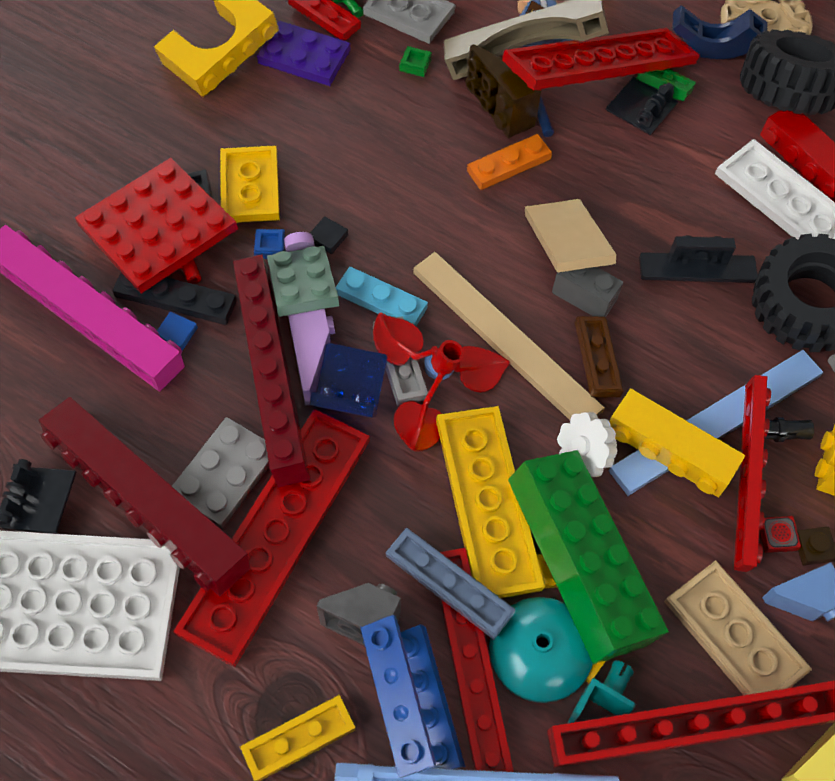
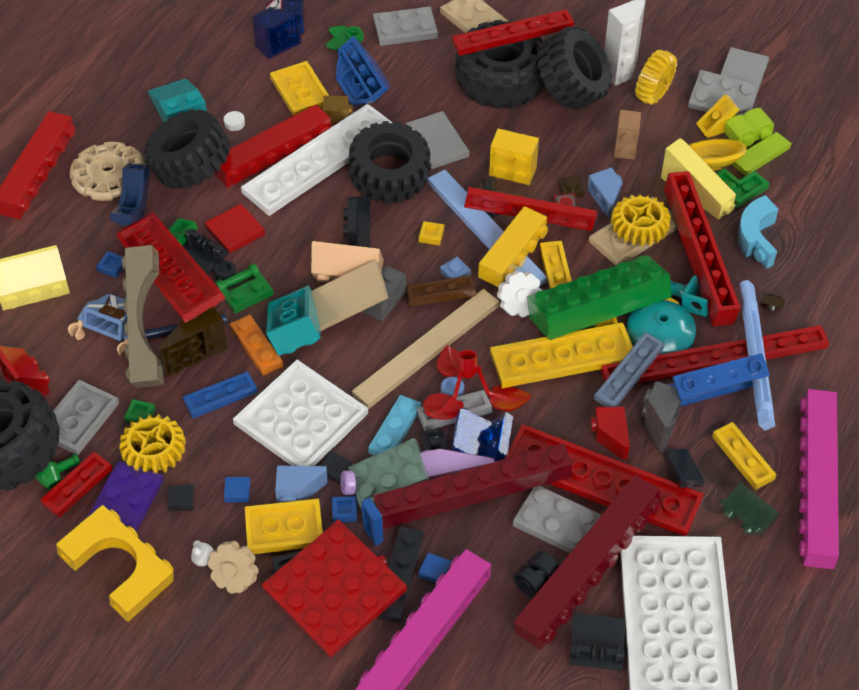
camera: 90 degrees left, 10 degrees down
none -> blue tile [96,251,124,278]
none -> yellow gear [119,414,186,473]
none -> black tile [168,485,195,511]
none -> blue tile [183,371,258,419]
none -> white piece [191,541,214,567]
none -> red tile [205,204,265,254]
none -> tan plant [208,541,258,594]
none -> black tile [214,260,237,281]
none -> green plate [214,263,274,314]
none -> blue tile [224,477,251,503]
none -> white plate [233,360,368,466]
none -> teal slope [266,286,321,356]
none -> medium blue slope [275,466,328,503]
none -> light nougat slope [311,241,384,283]
none -> blue tile [362,497,383,546]
none -> yellow tile [419,221,445,246]
none -> black tile [420,429,448,451]
none -> medium blue plate [440,257,471,279]
none -> black wheel [513,550,559,598]
none -> yellow plate [539,241,572,289]
none -> red slope [590,407,630,460]
none -> yellow gear [611,194,671,247]
none -> black tile [663,449,704,488]
none -> clear green bracket [719,482,780,538]

